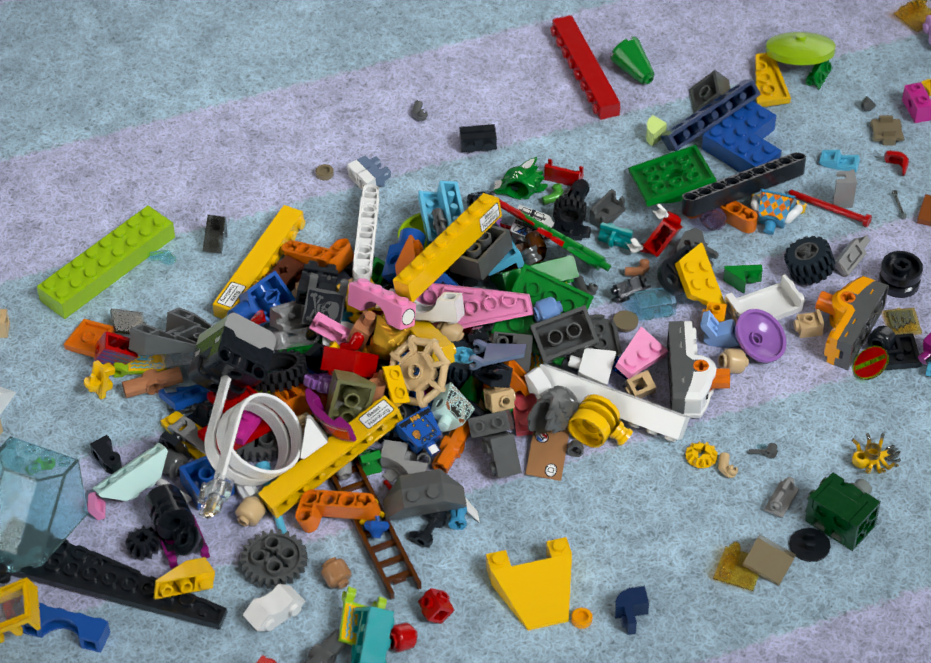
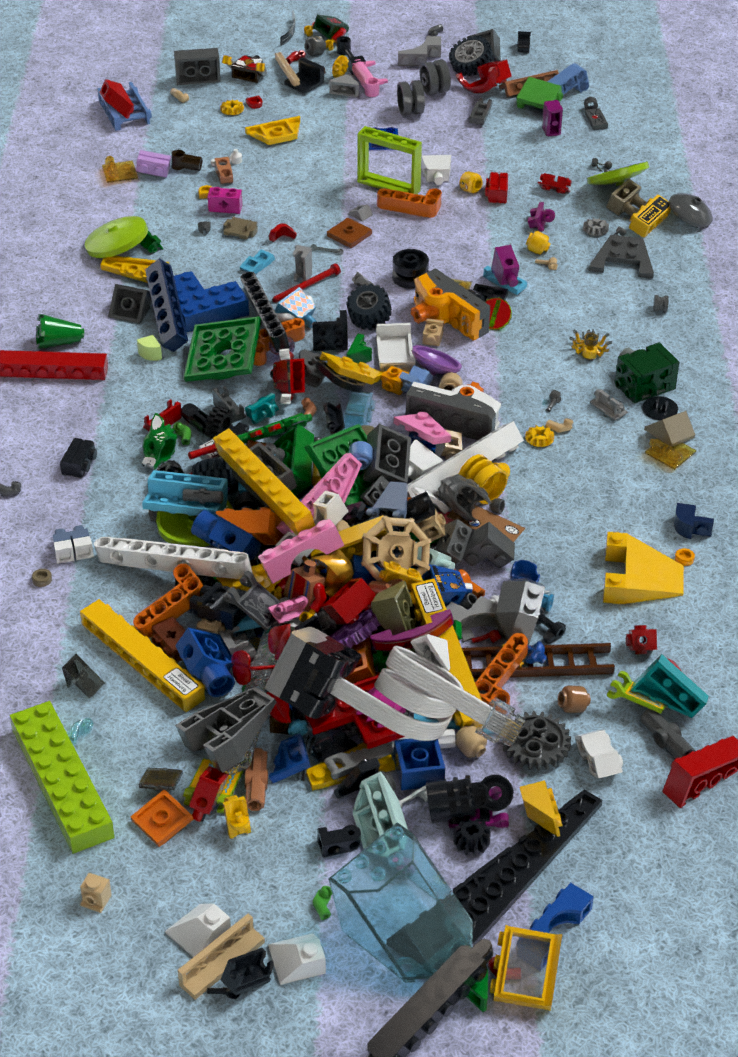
camera: 70 degrees left, 5 degrees down
none -> black bracket [312,310,348,351]
none -> blue hair [510,560,540,582]

